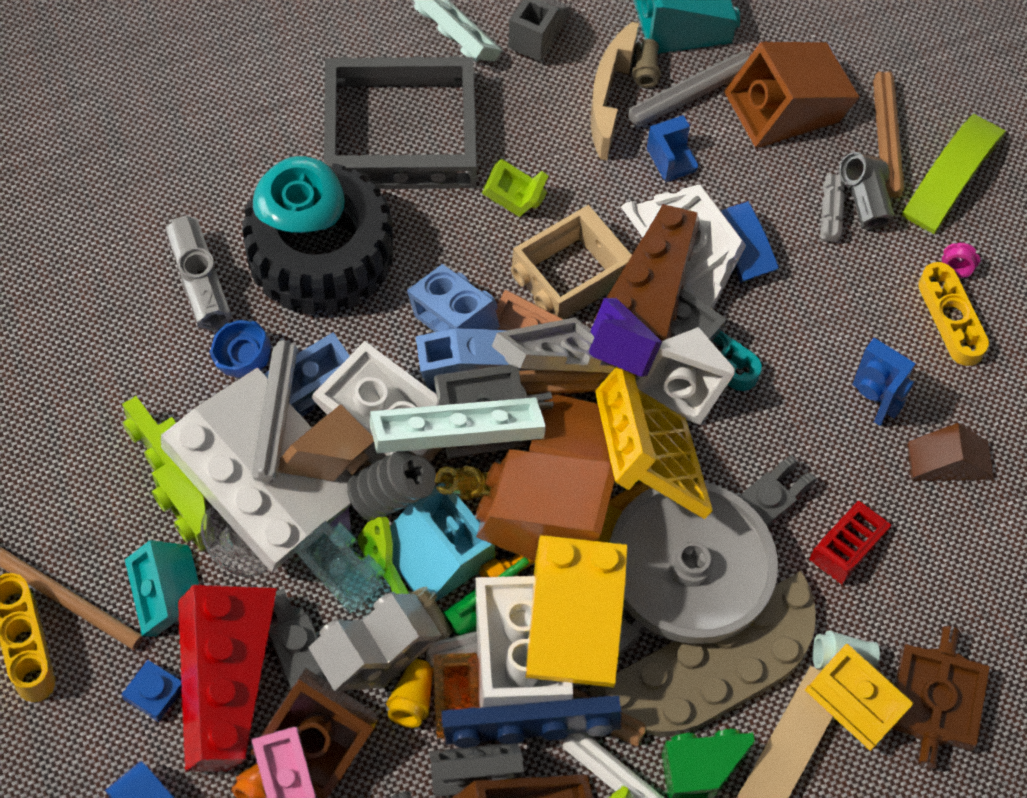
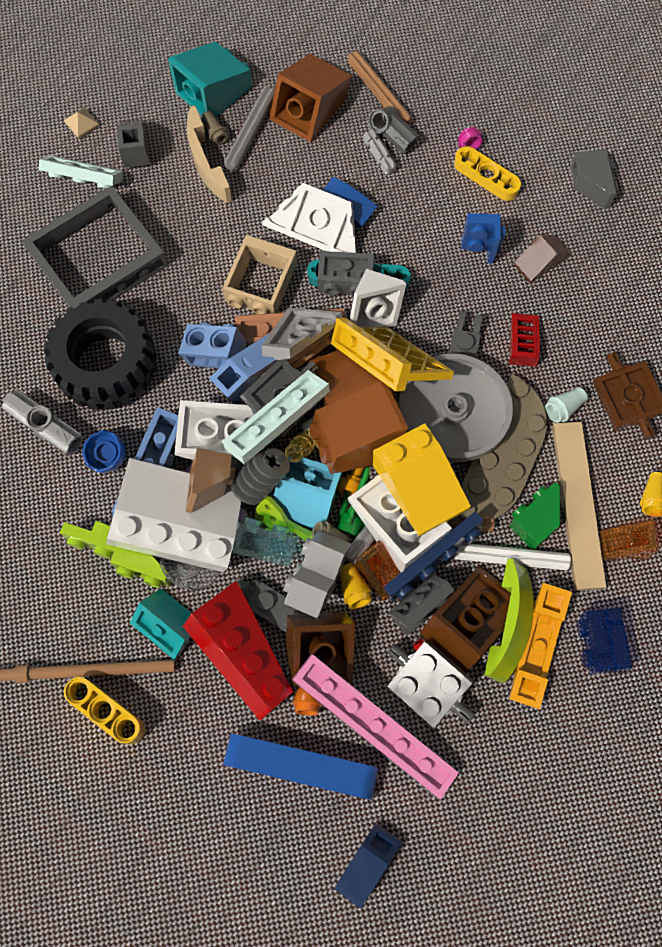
camera: 30 degrees left, 10 degrees up
blue plate [121,660,182,723] -> none
light grey axle [252,340,297,484] -> none
teal hat [253,156,344,233] -> none
lime bracket [482,159,548,217] -> none
dark purple slope [589,298,662,377] -> none
reddish brown wing [595,204,700,341] -> none
blue panel [646,115,698,182] -> none
yellow plate [804,643,914,751] -> none
lime slope [902,114,1006,234] -> none

